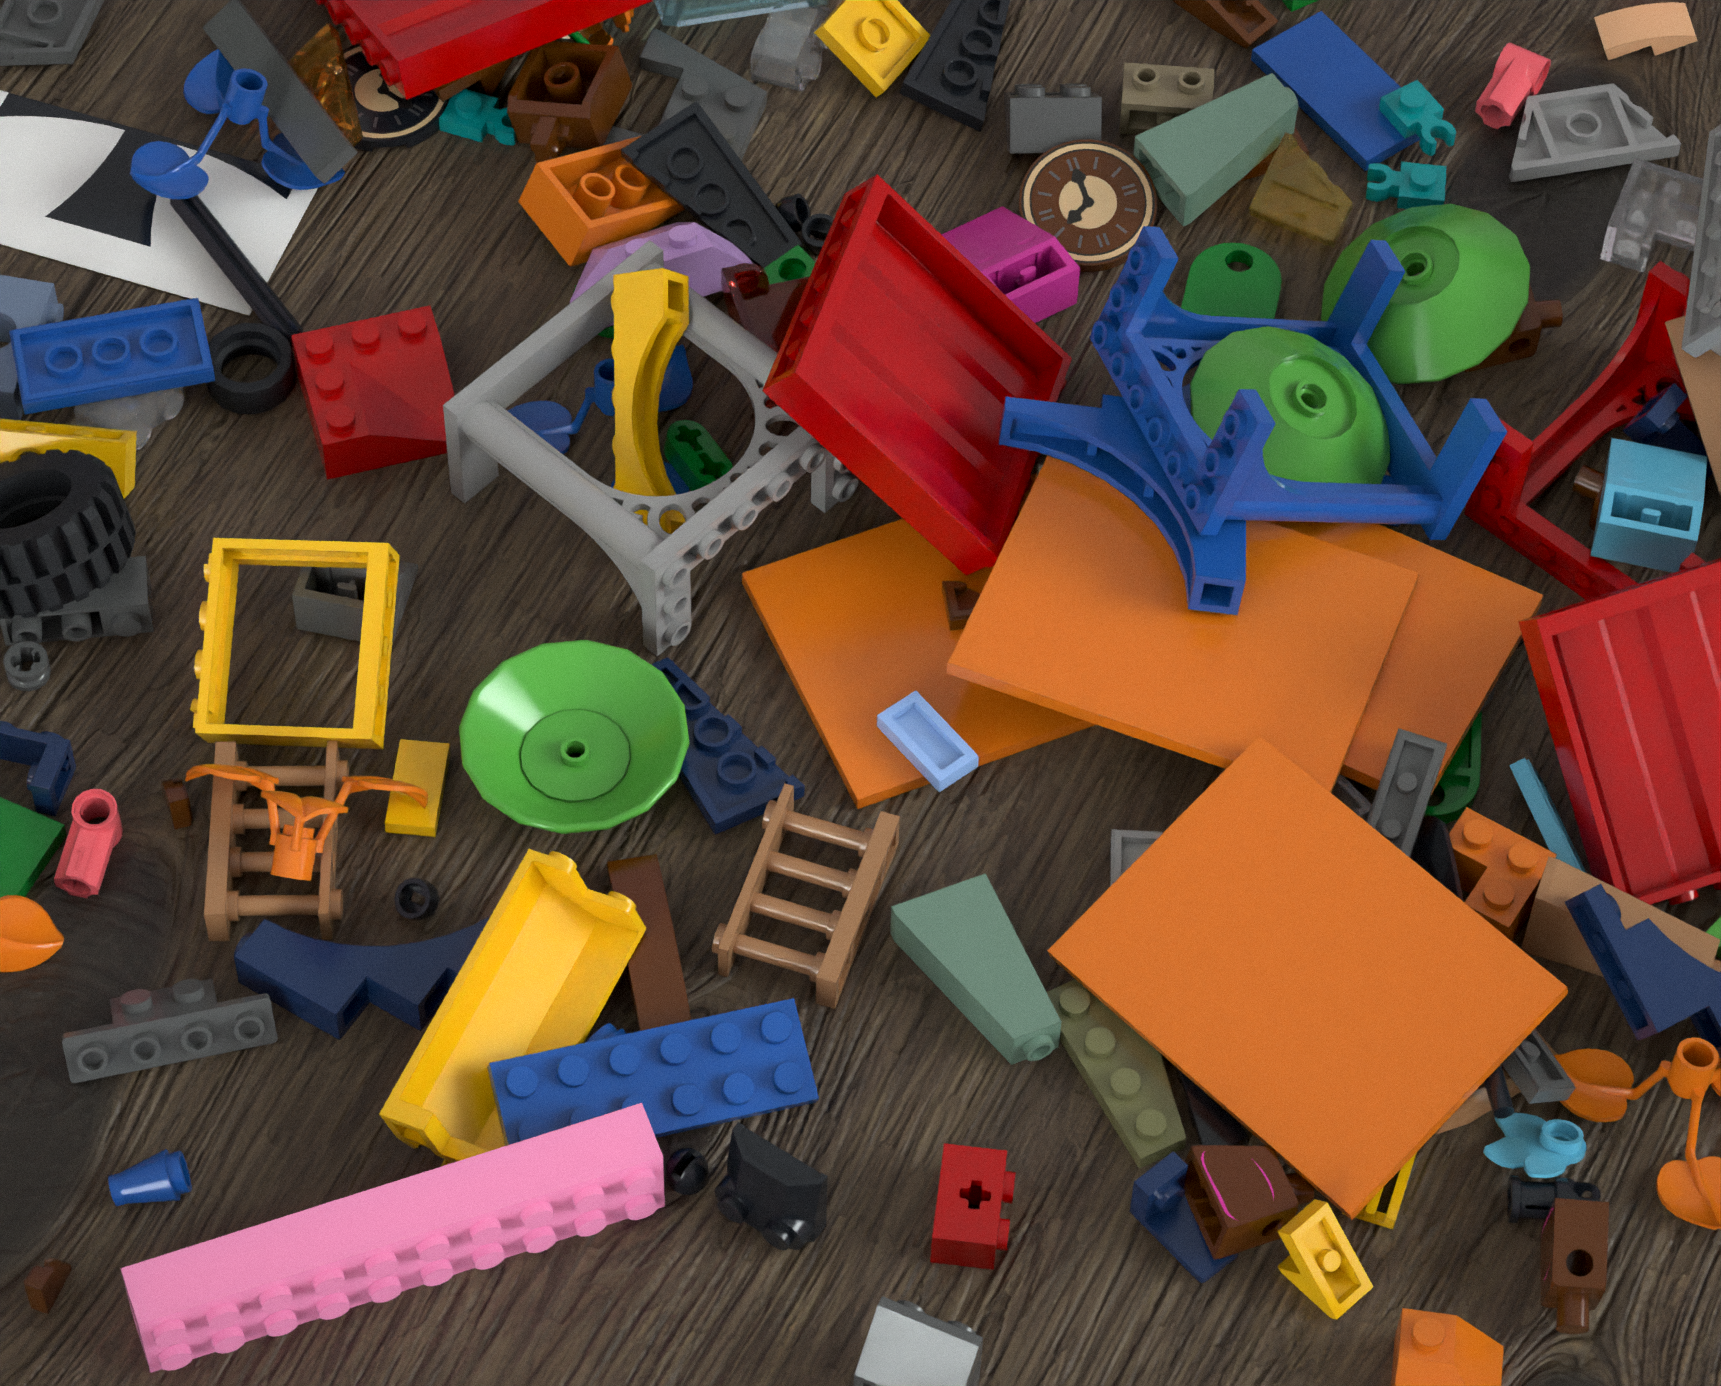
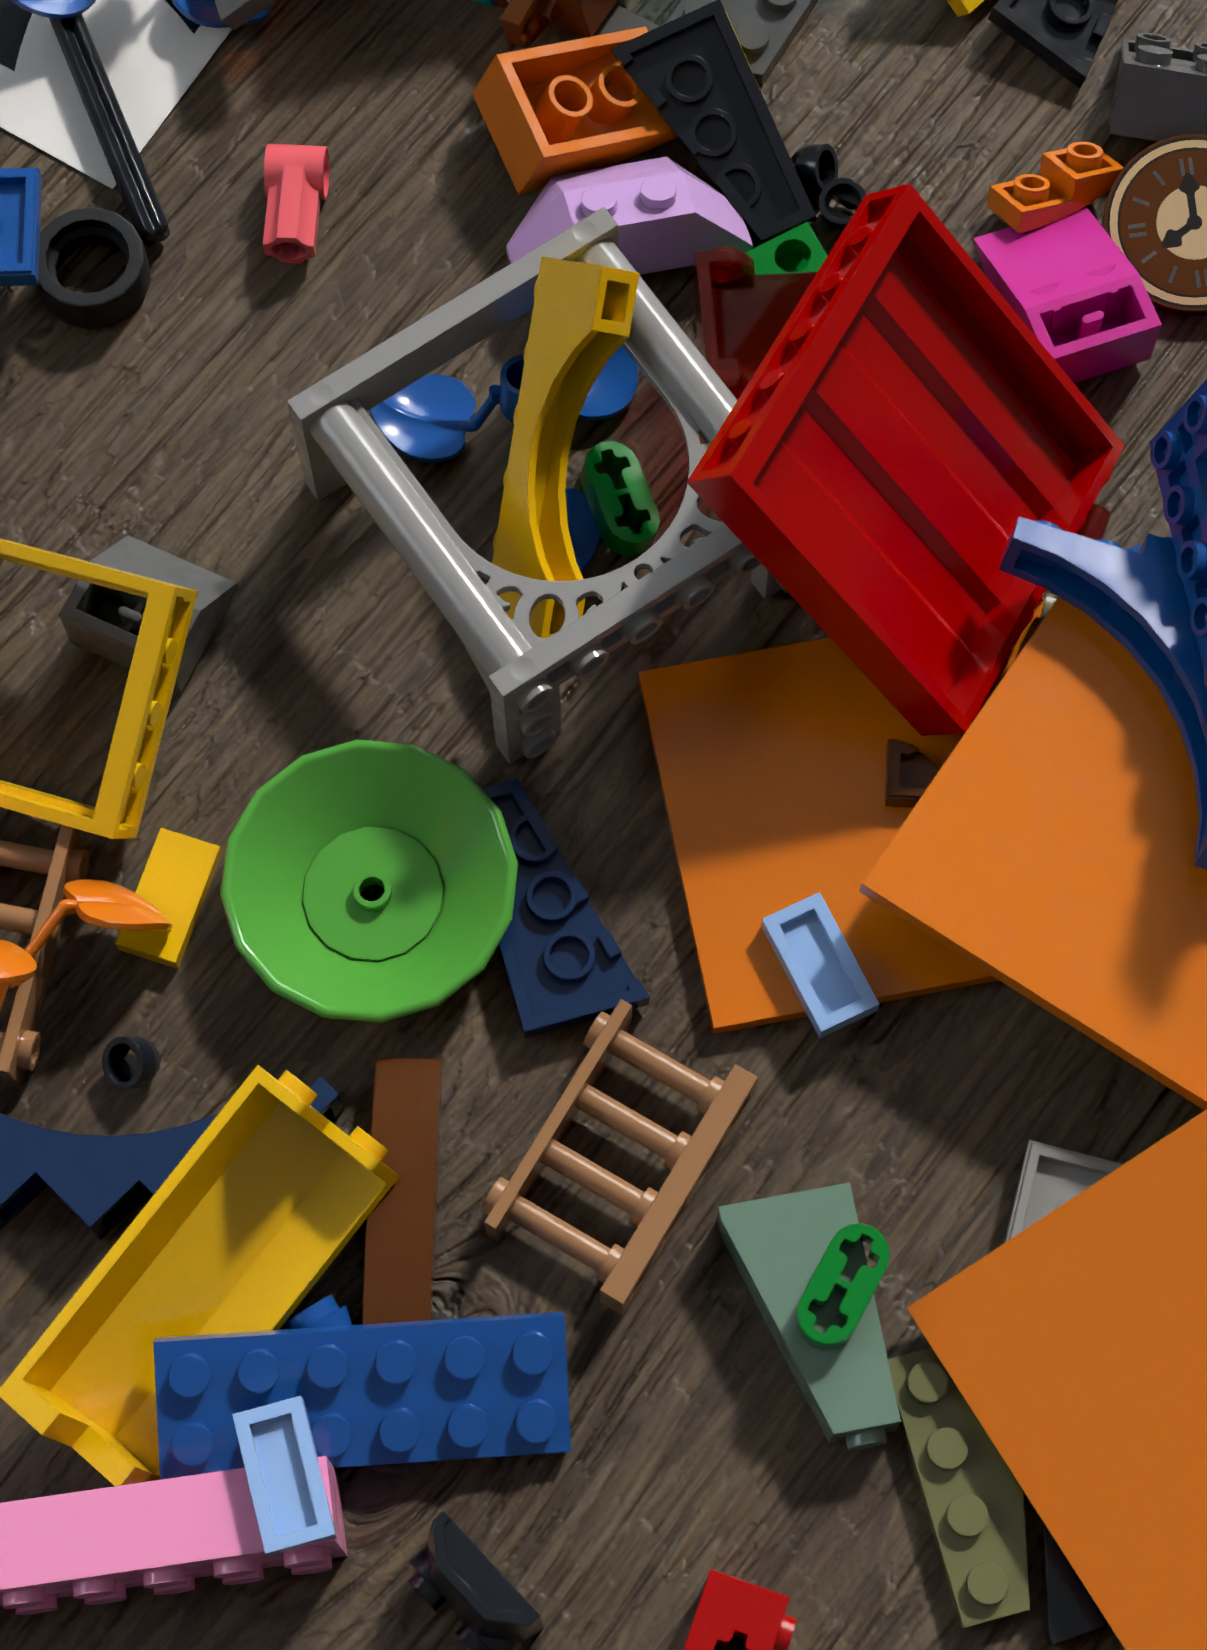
camera: 15 degrees right, 15 degrees up
red slope [291,305,455,480] -> none
black hinge [666,1148,709,1195] -> none
none -> light blue tile [232,1396,337,1557]
none -> coral piece [263,143,330,264]
none -> green beam [795,1223,890,1350]
none -> orange slope [987,142,1124,233]

